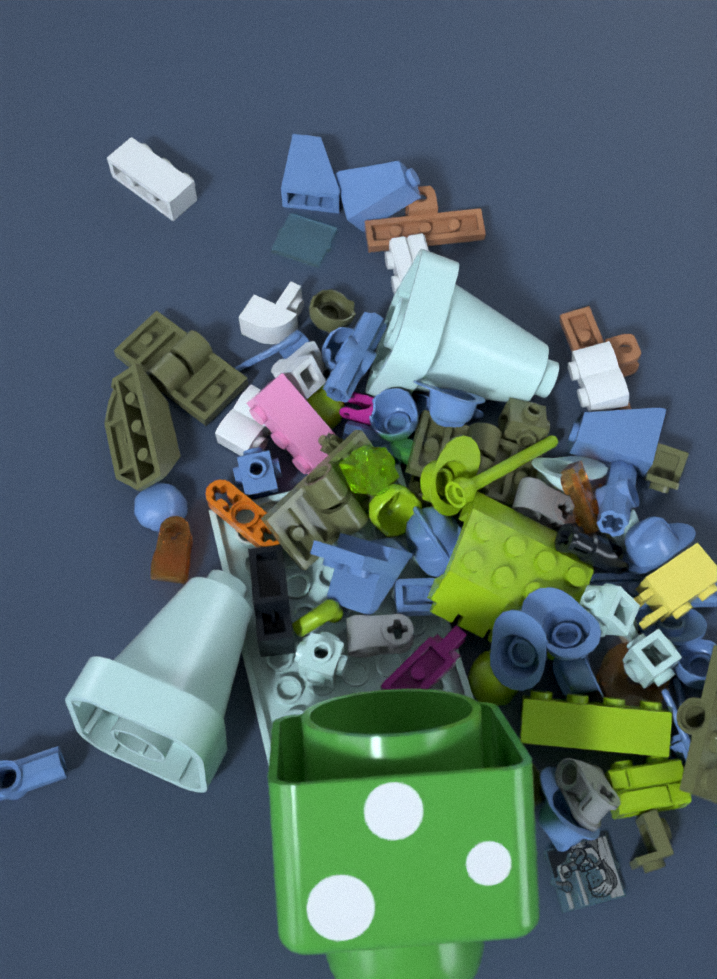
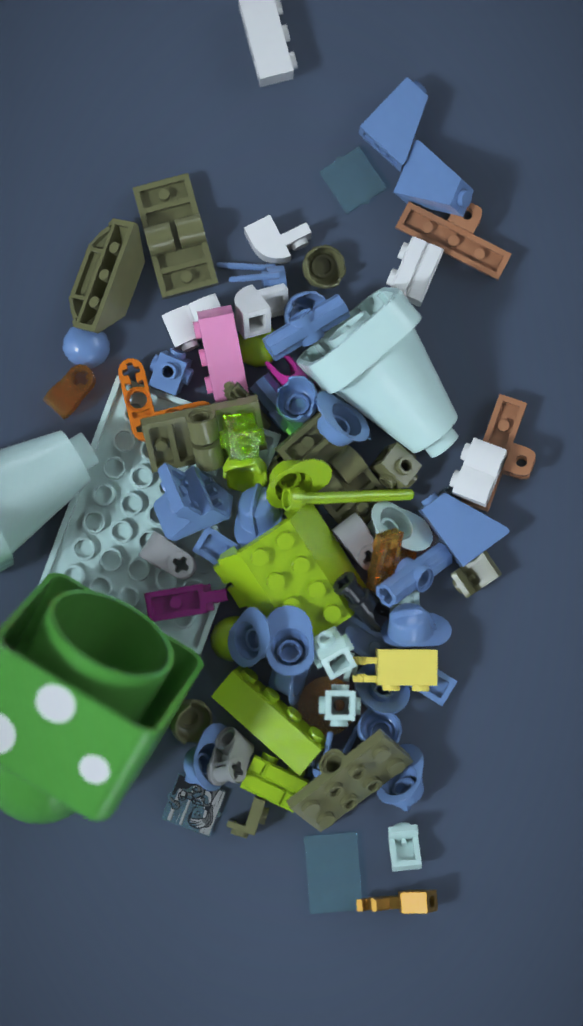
camera: 30 degrees right, 20 degrees up
black slope [248,545,295,657] -> none
lime arm [292,600,344,637] -> none
light aqua brick [295,632,349,688] -> none

